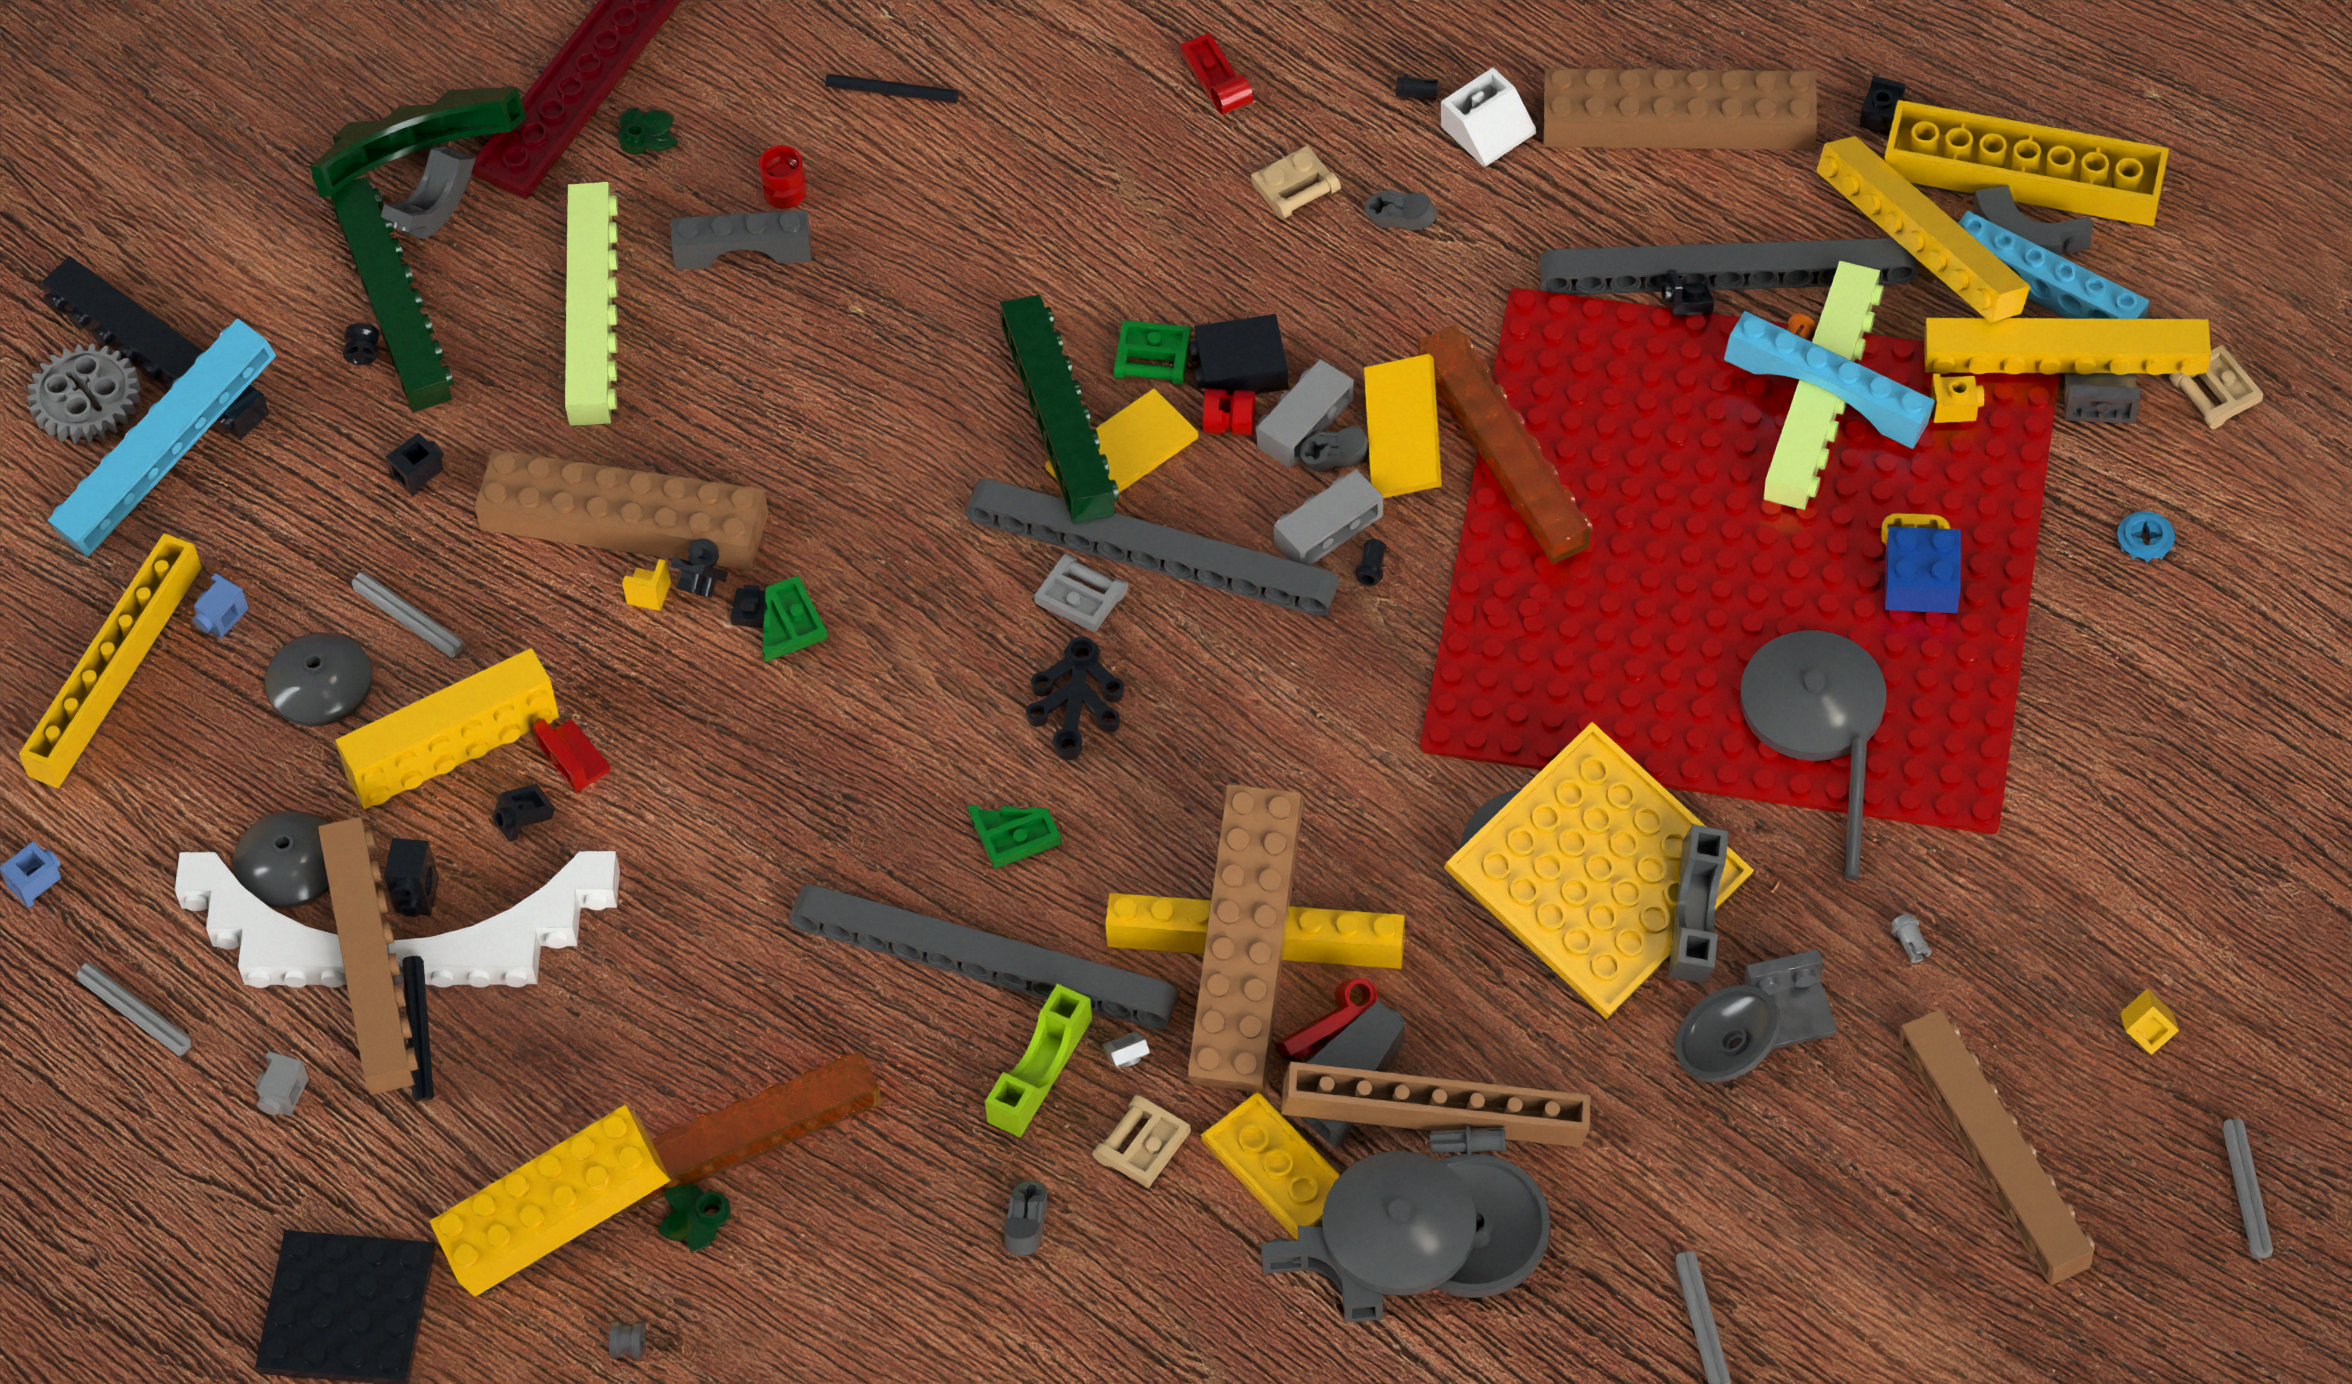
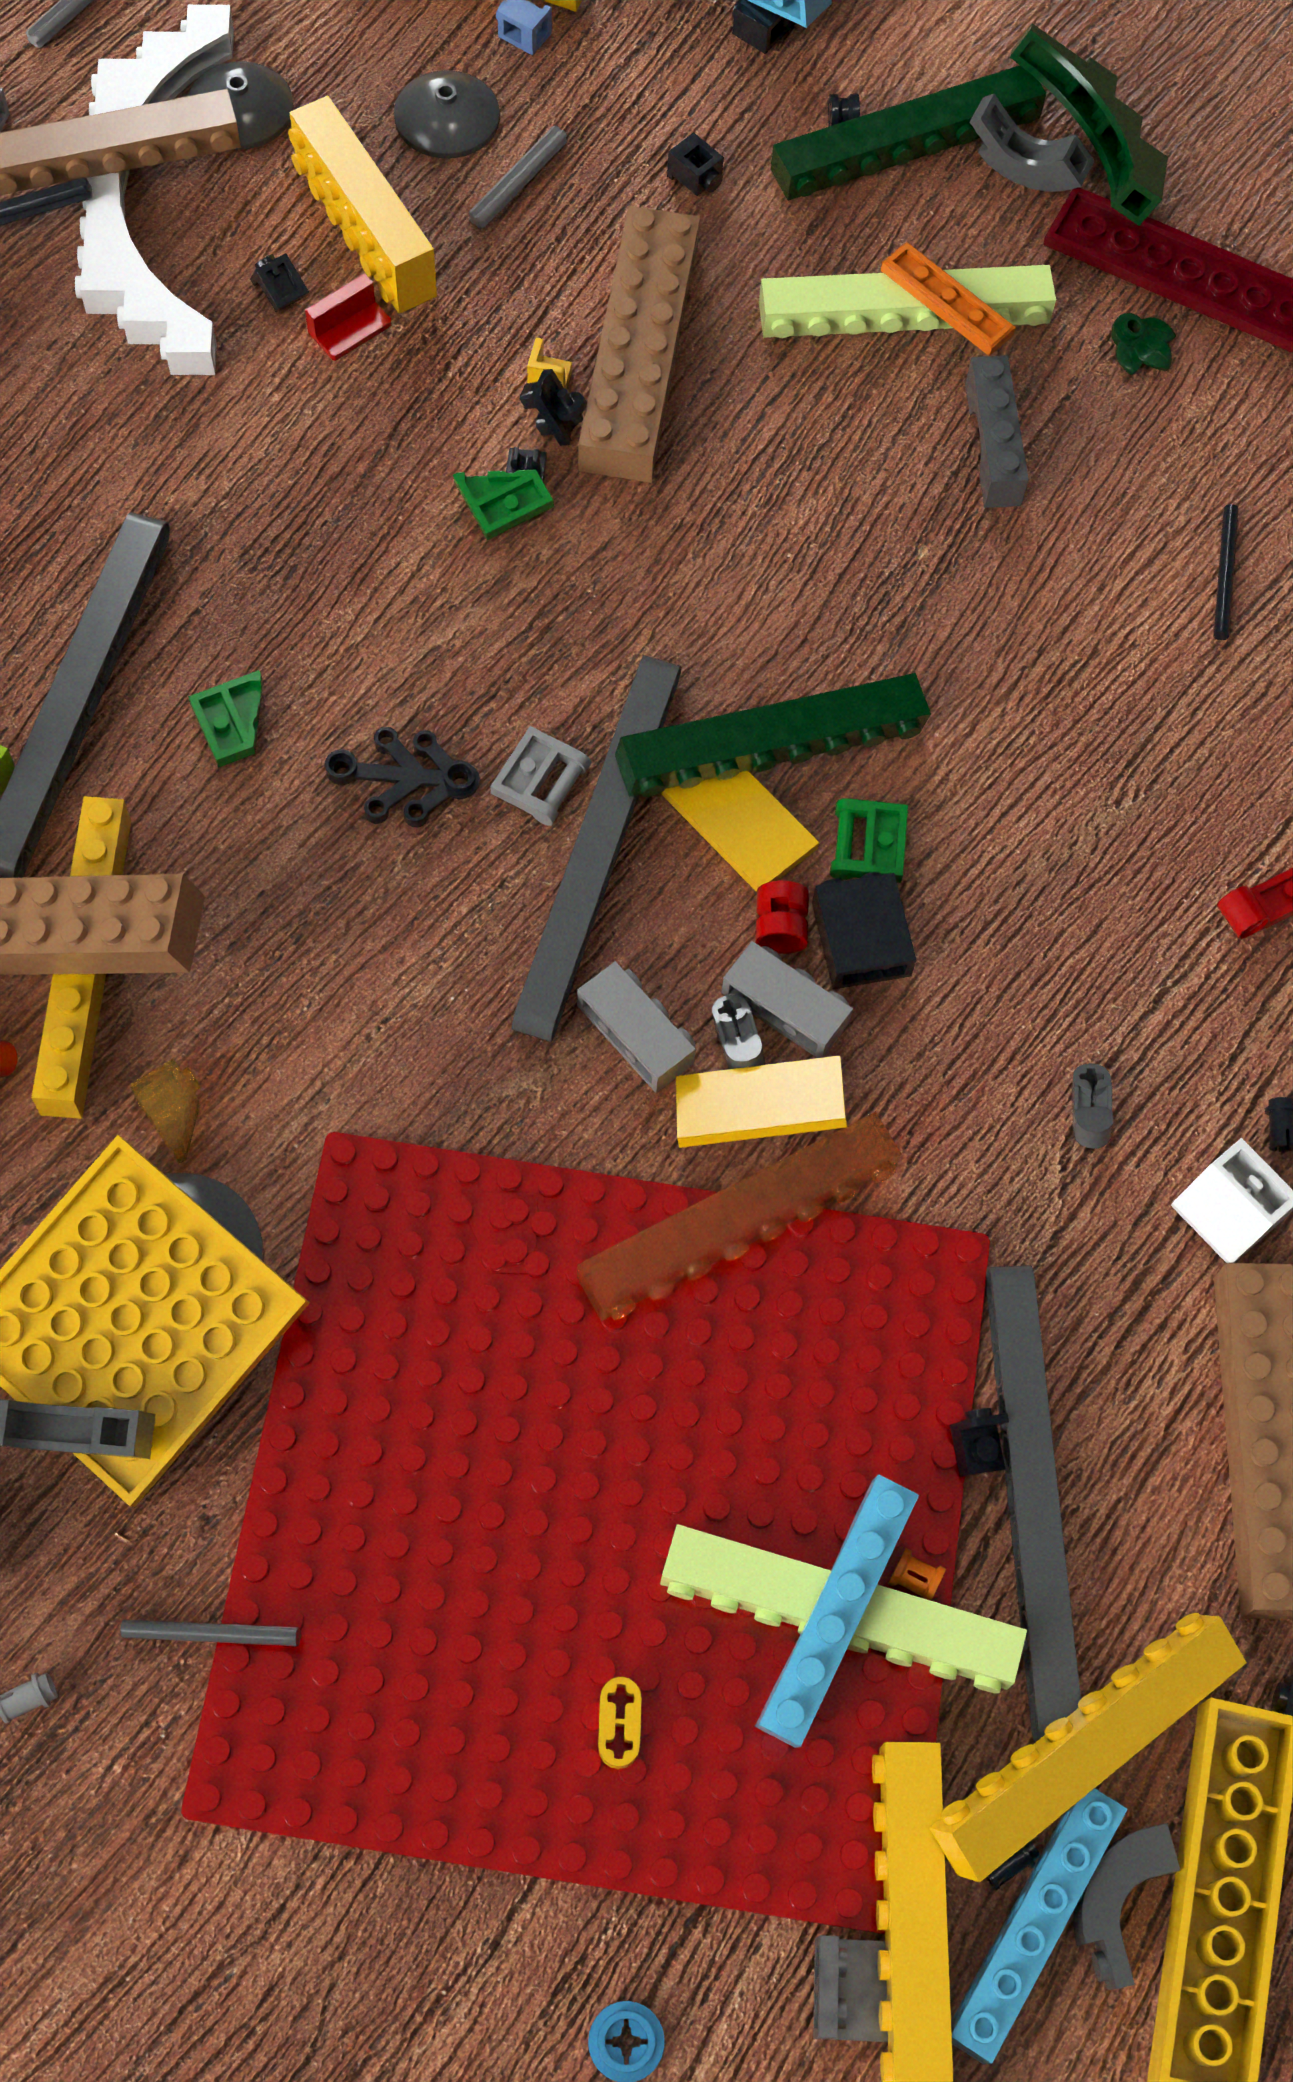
camera: 80 degrees right, 10 degrees up
black brick [384,838,439,917] -> none
red wheel [758,145,807,209] -> none
tan plate [1251,145,1341,220] -> none
black pin [1355,539,1387,586] -> none
dark grey dish [1740,630,1886,761] -> none
blue brick [1885,526,1961,613] -> none
yellow brick [1930,374,1984,423] -> none
none -> clear yellow slope [129,1058,201,1164]
none -> orange tile [881,241,1016,356]

